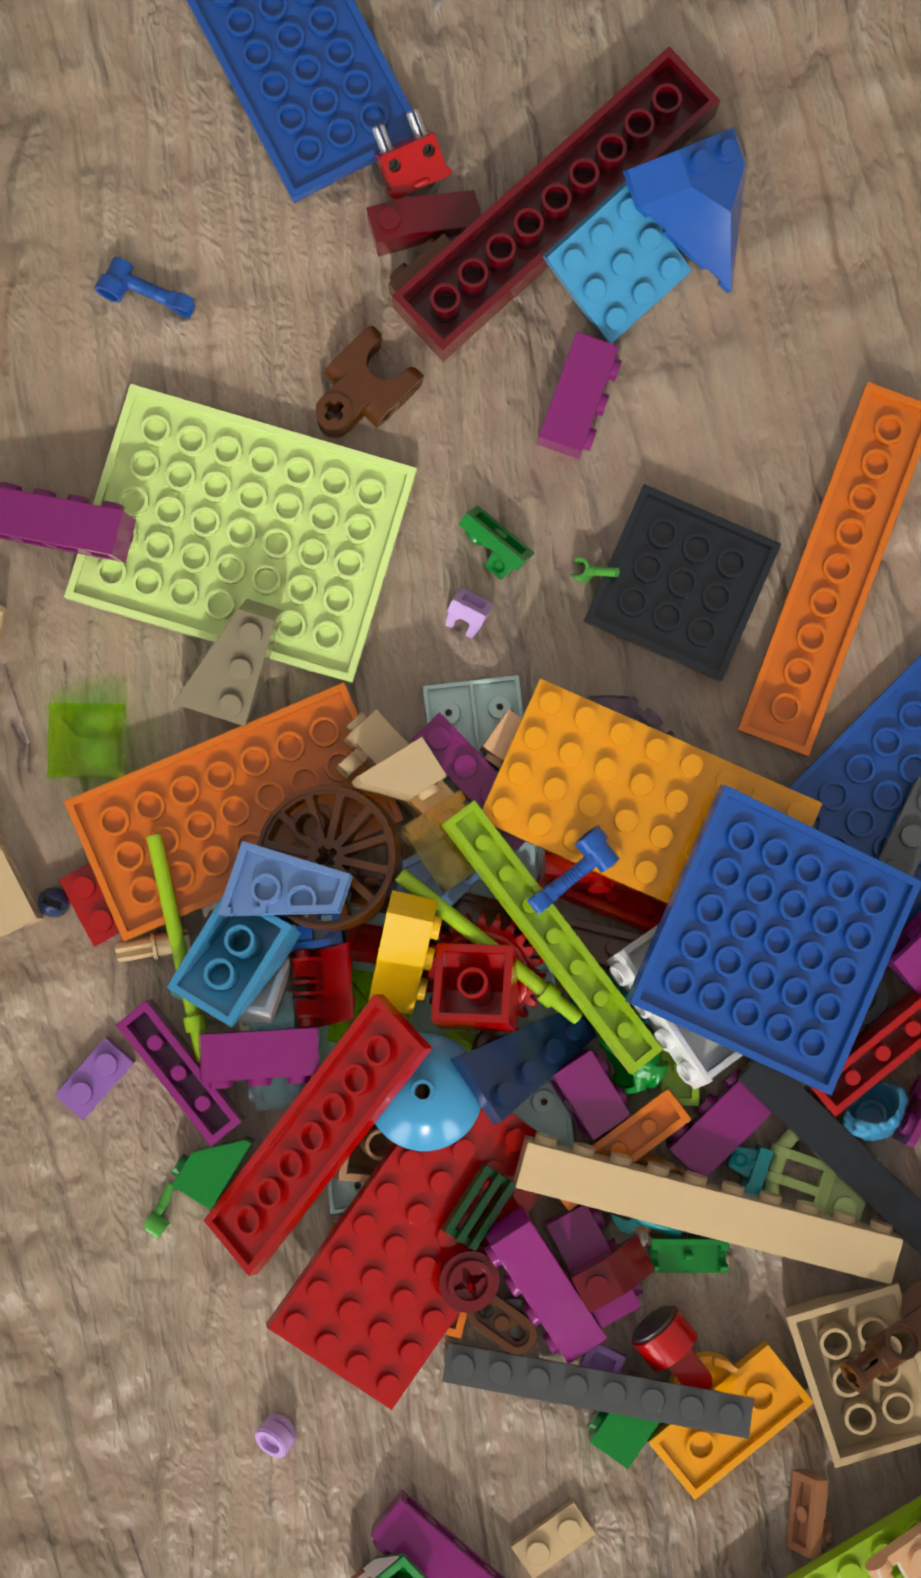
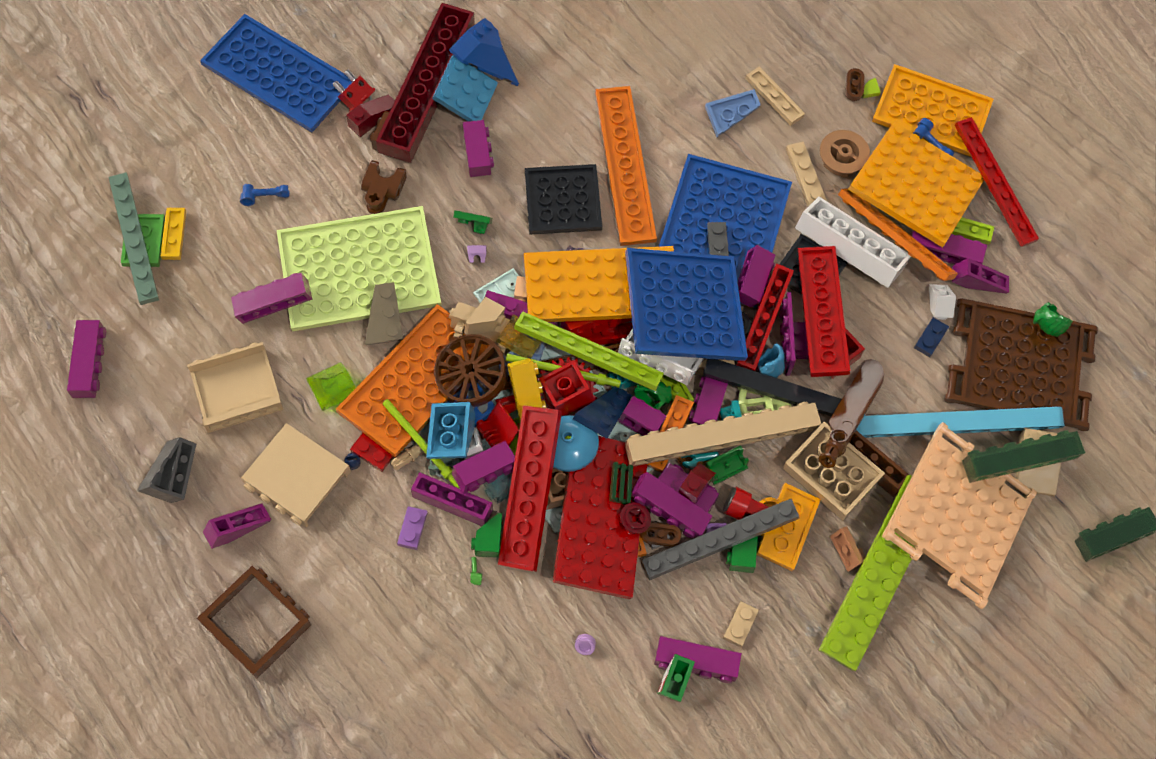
camera: 30 degrees left, 20 degrees down
medium blue wing [217,841,353,917] -> none
blue brick [527,825,620,914] -> none
bright green hand [570,557,620,583] -> none

